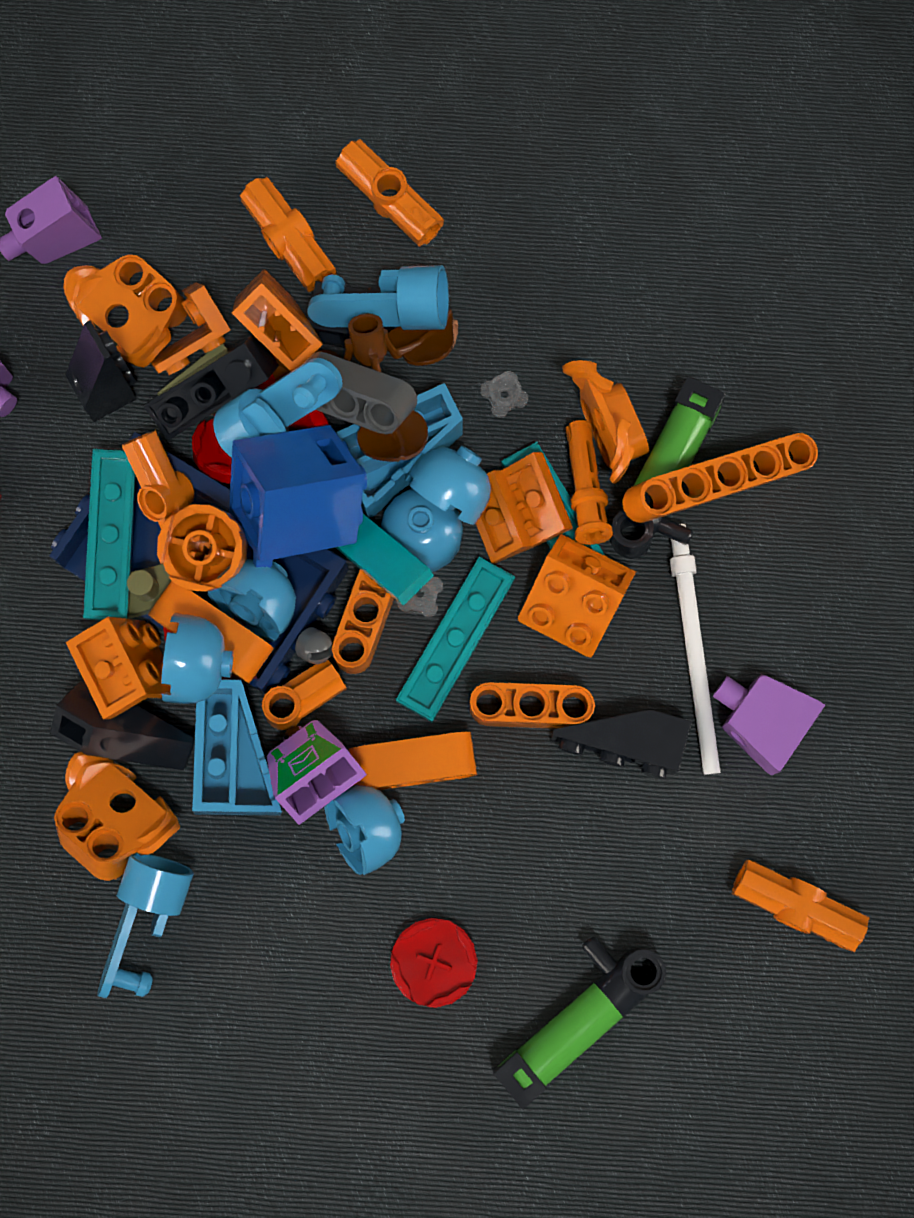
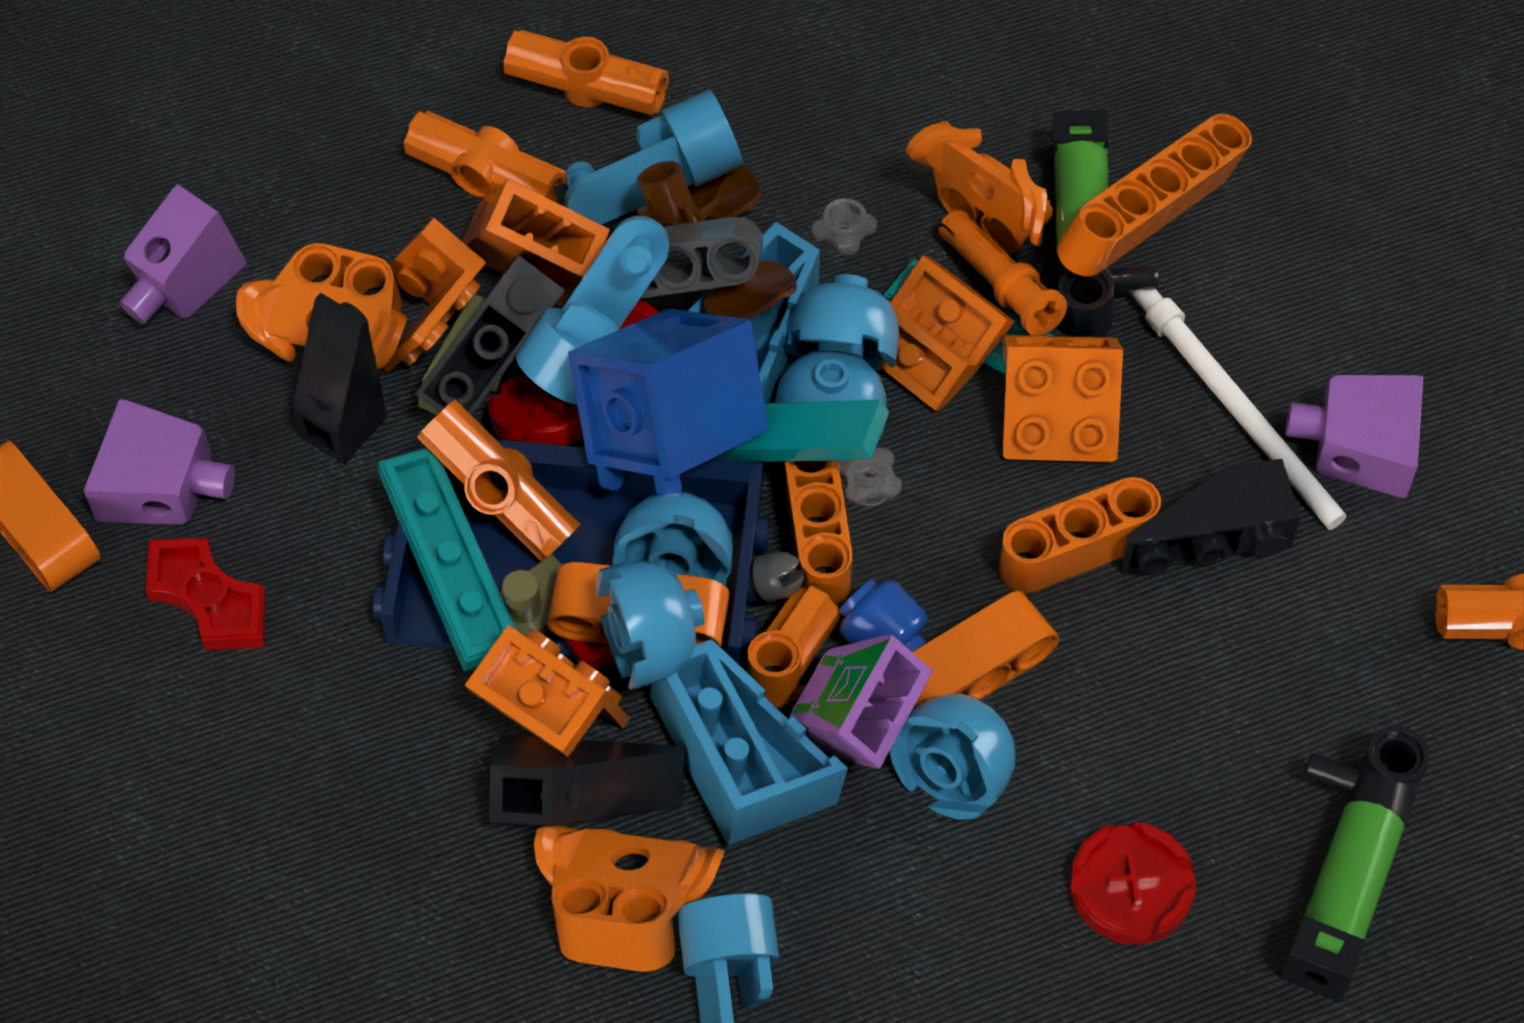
camera: 25 degrees left, 20 degrees down
orange cylinder [157,504,248,591] -> none
teal tile [396,557,515,723] -> none
none -> blue head [839,578,928,652]

